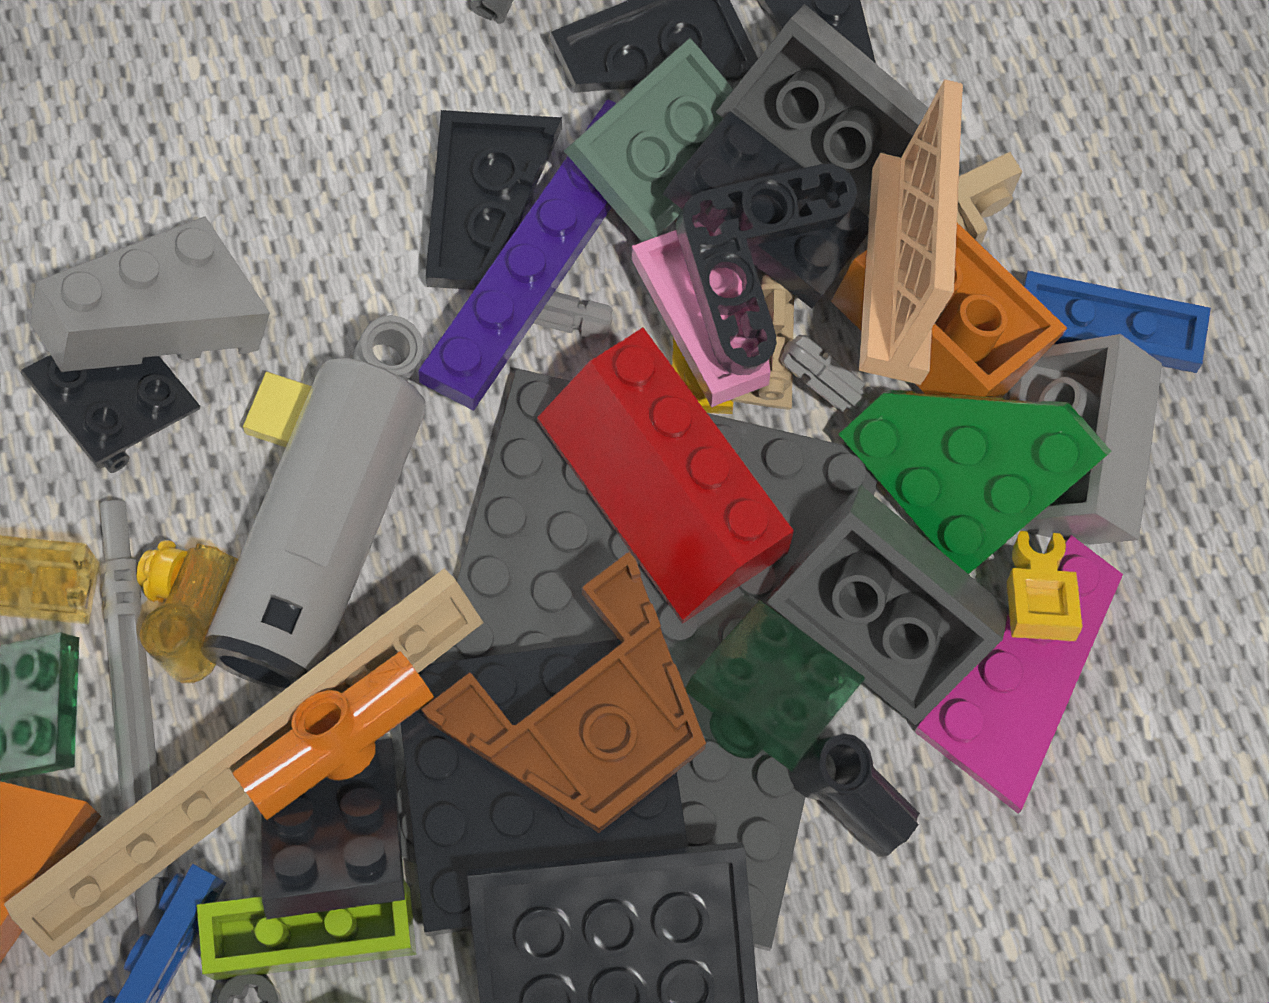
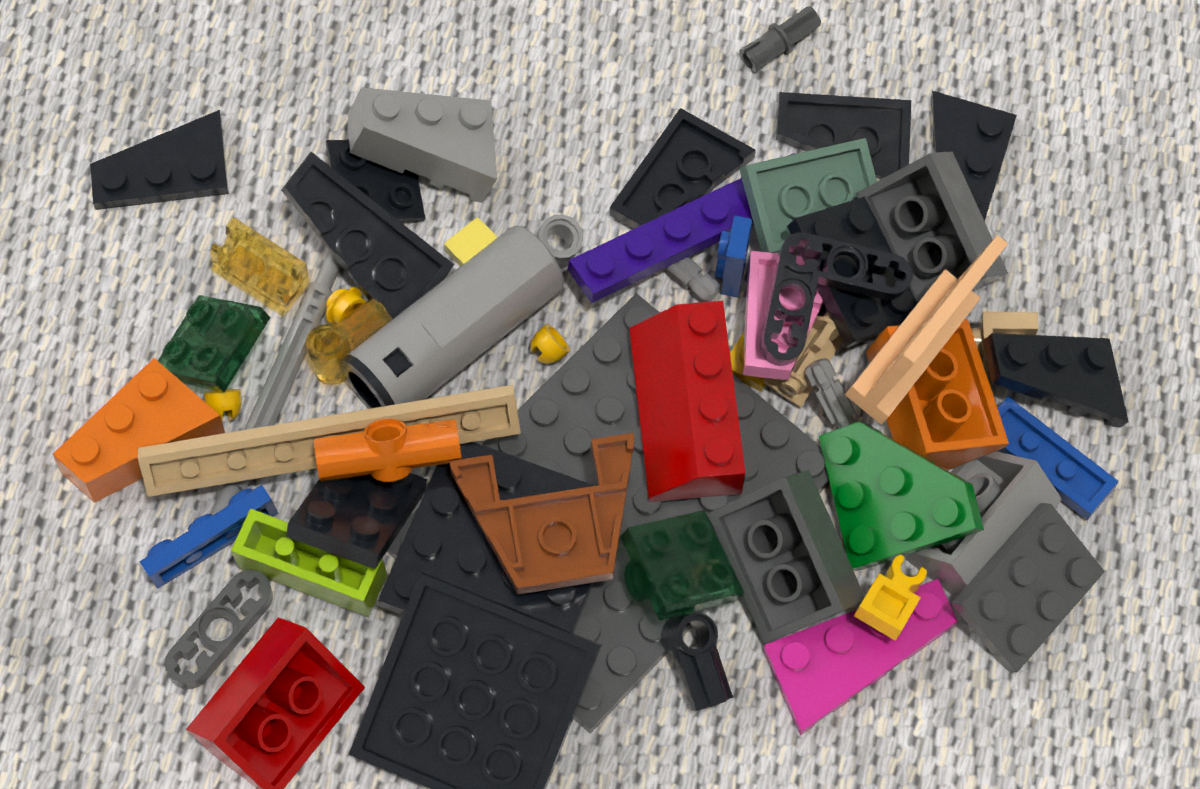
camera: 30 degrees right, 5 degrees down
none -> yellow hinge [204,389,242,422]
none -> black wing [281,152,455,323]
none -> yellow hinge [530,324,570,365]
none -> blue plate [715,215,752,298]
none -> dark grey plate [951,503,1105,673]
none -> black wing [983,333,1129,428]

